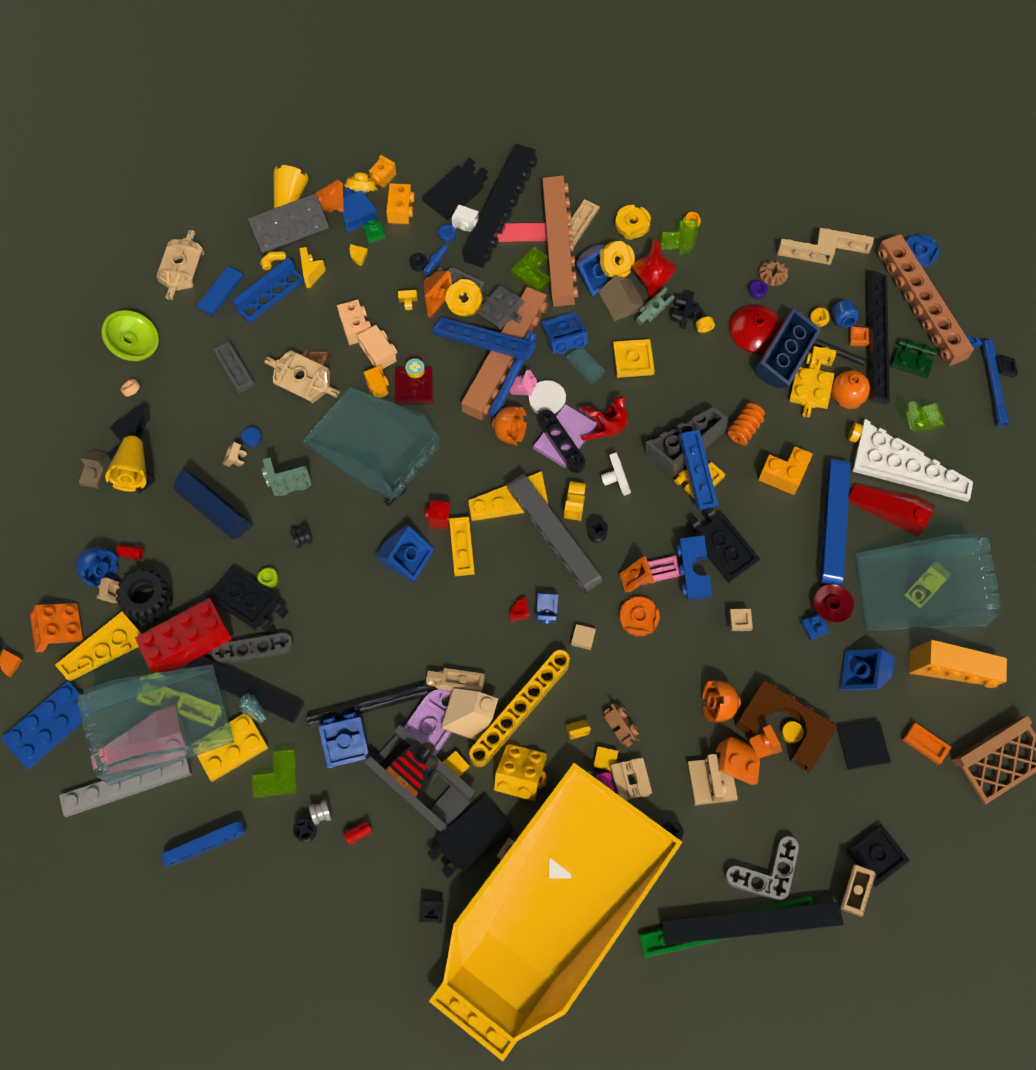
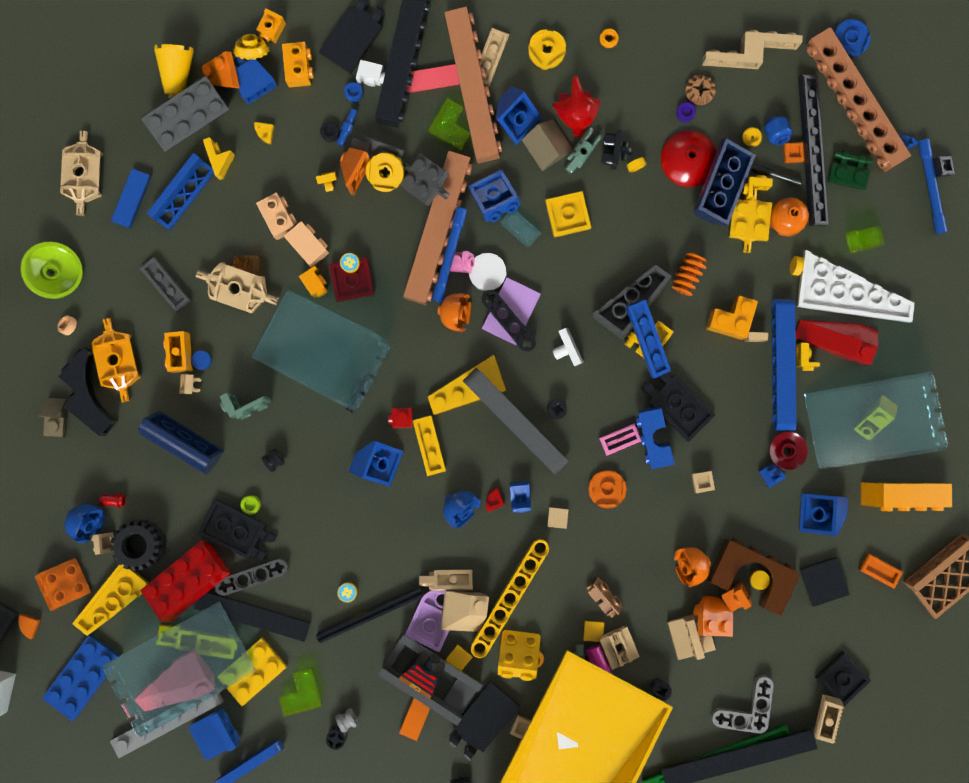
camera: 10 degrees left, 20 degrees up
yellow cone [105,436,147,492] -> none
clear light blue cone [237,693,268,724] -> none
yellow arm [260,251,286,270] -> none
blue plate [318,712,370,768] -> none
red pin [343,821,372,845] -> none
green tile [363,219,385,243] -> none
blue tile [432,317,537,361] -> none
yellow leg [564,481,586,521] -> none
yellow slope [566,720,591,740] -> none
red piece [579,396,628,441] -> none
yellow plate [599,241,635,278] -> none
orange slope [619,556,655,592] -> none
clear neon green brick [661,221,698,255] -> none
none -> light orange plate [91,318,141,402]
none -> light orange brick [163,331,193,373]
none -> blue bracket [189,707,241,760]
none -> tile [337,582,358,602]
none -> orange tile [399,698,430,741]
none -> blue cylinder [443,490,481,529]
none -> tan tile [744,332,768,342]
none -> yellow bracket [796,343,820,371]

